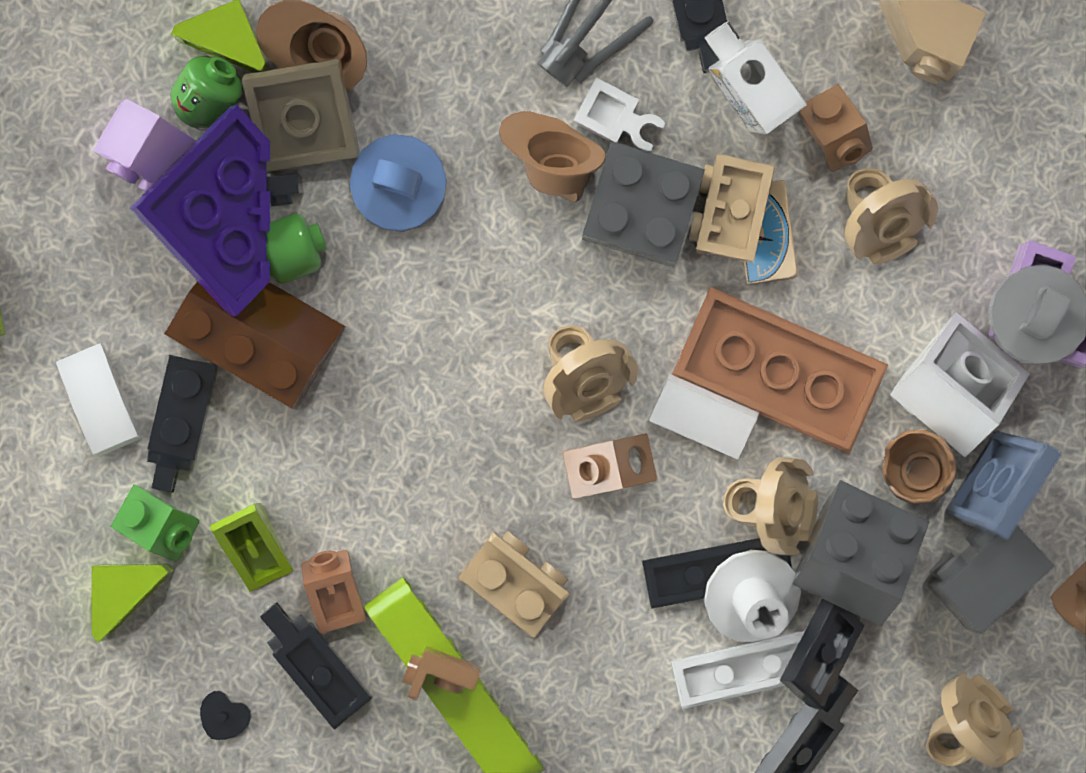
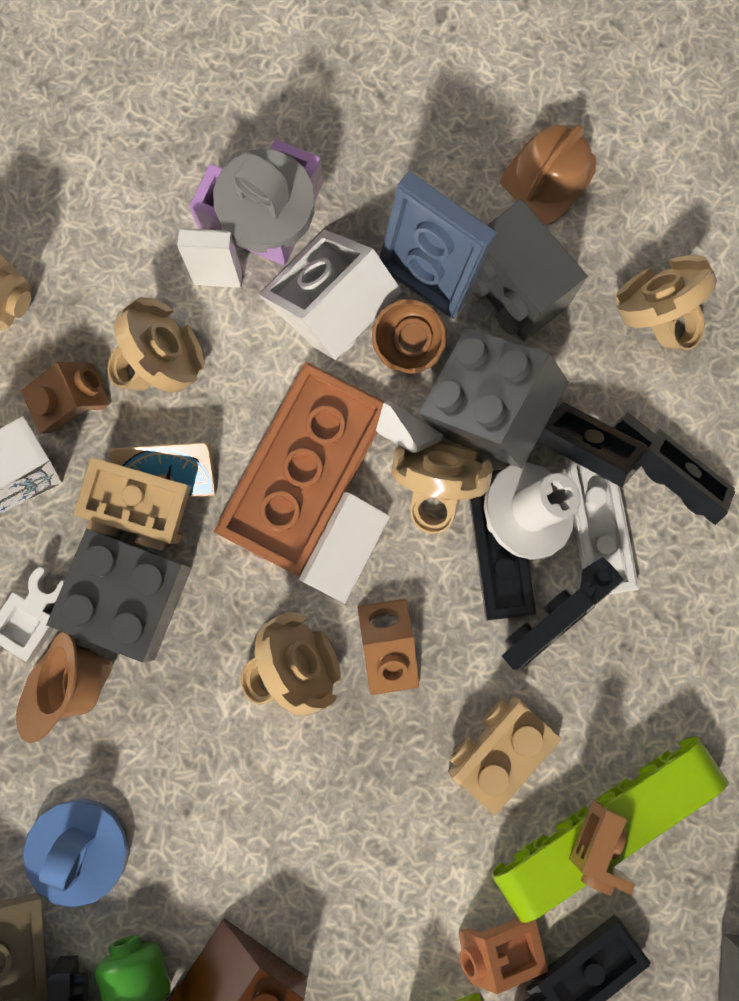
camera: 90 degrees left, 5 degrees down
none -> white tile [177,228,242,288]
none -> white slope [376,401,443,453]
none -> black hinge [501,557,624,670]

